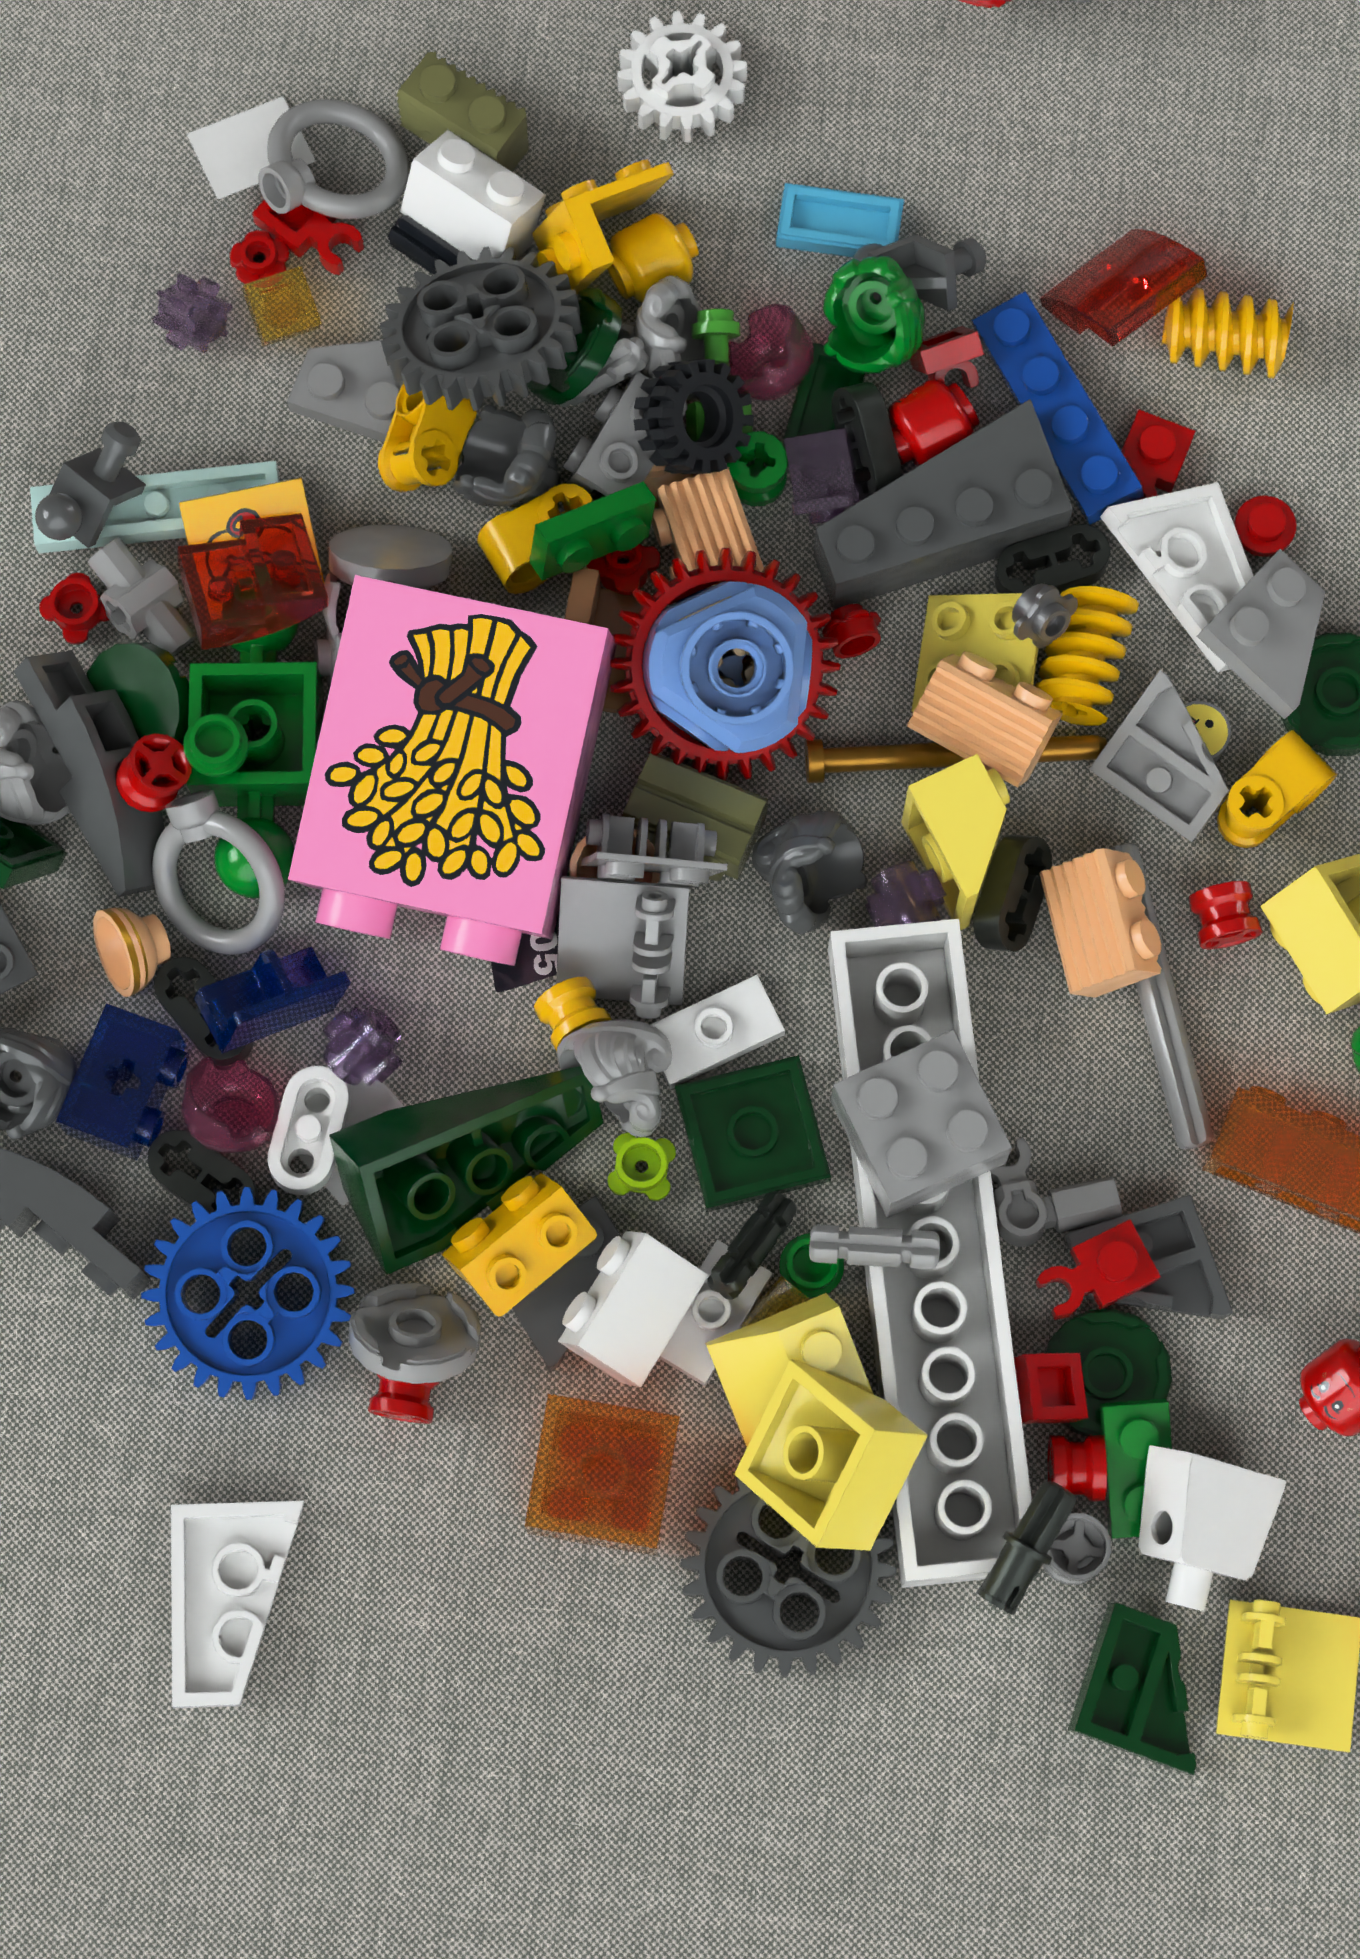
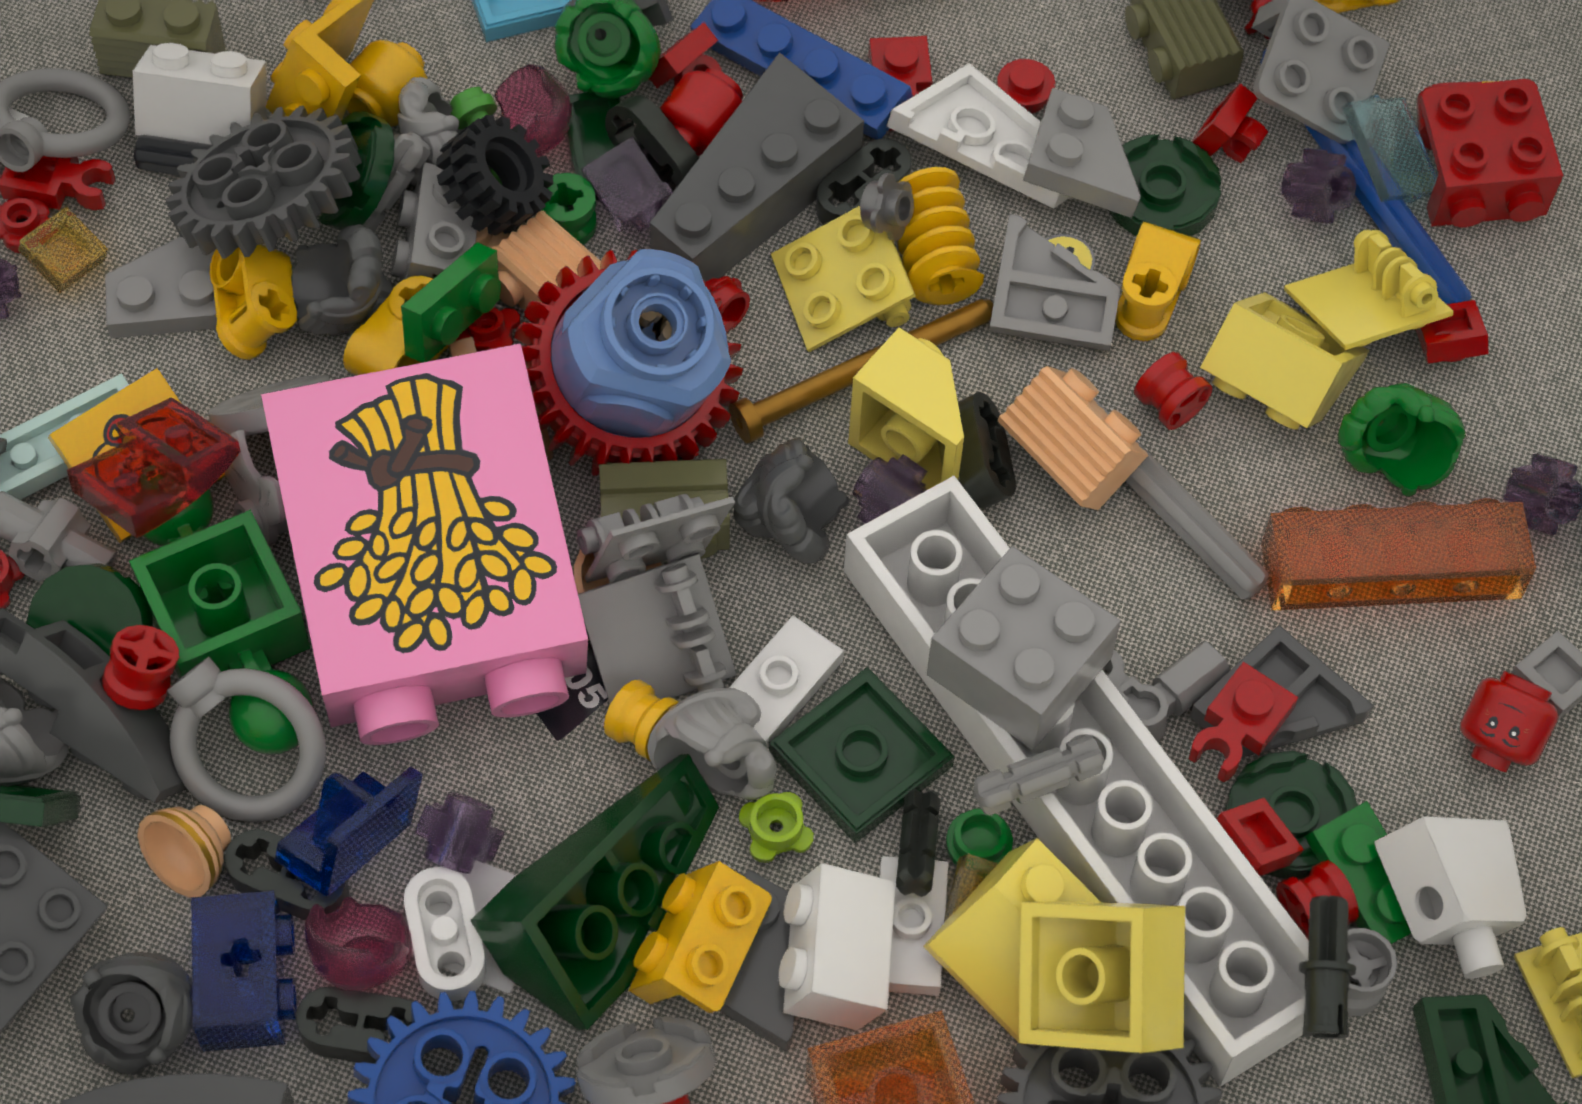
camera: 30 degrees left, 15 degrees down
green plate [184,713,249,777] -> none
light nougat brick [907,651,1063,788] -> none

